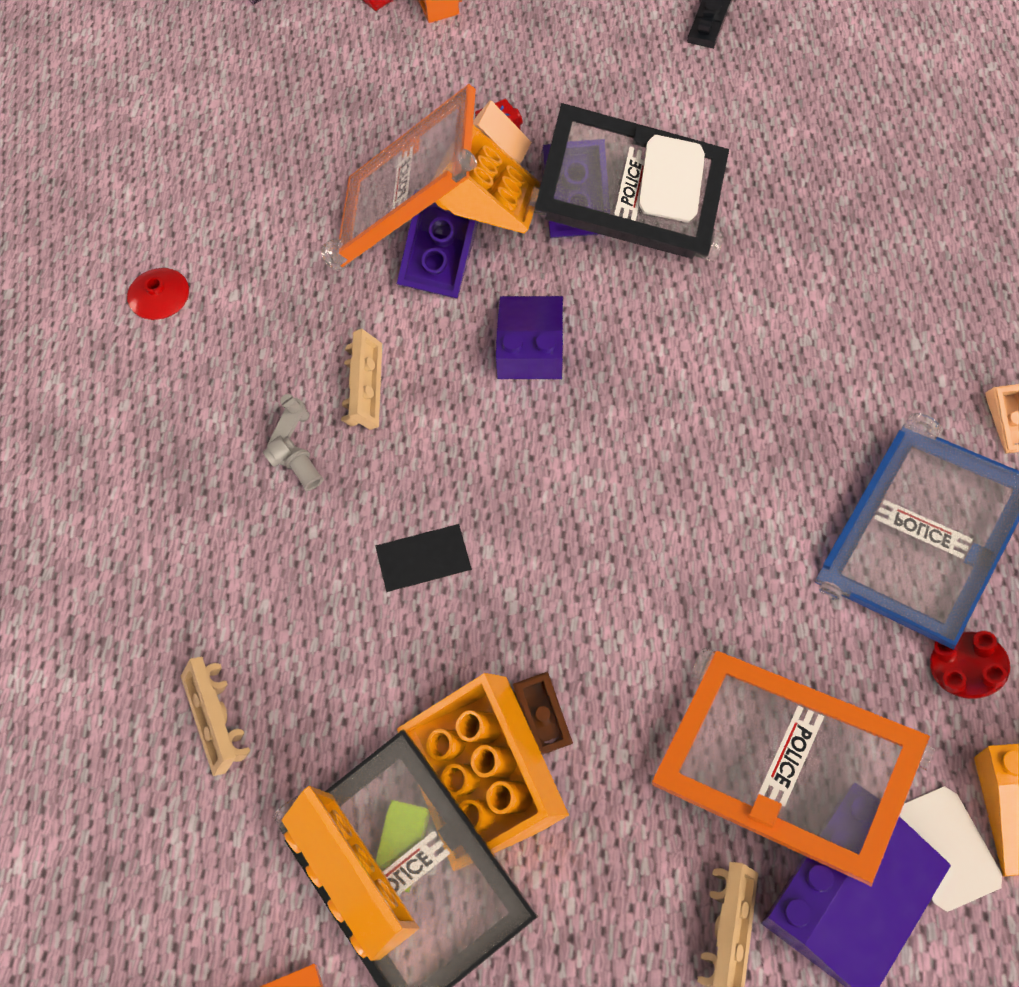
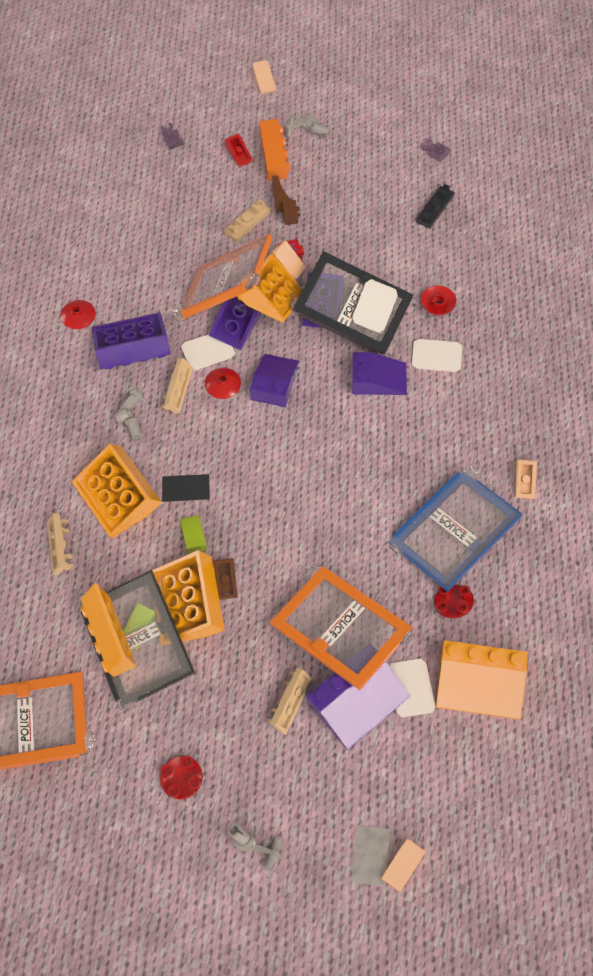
camera: 10 degrees right, 0 degrees up
none -> light orange slope [72,443,162,538]
none -> dark purple slope [92,312,171,370]
none -> lime slope [180,515,207,555]
none -> white piece [181,335,235,370]
none -> red dish [205,368,241,399]
none -> tan plate [224,199,270,242]
none -> reddish brown slope [272,176,301,225]
none -> dark purple slope [352,352,407,395]
none -> white piece [412,339,462,372]
none -> red dish [421,285,456,316]

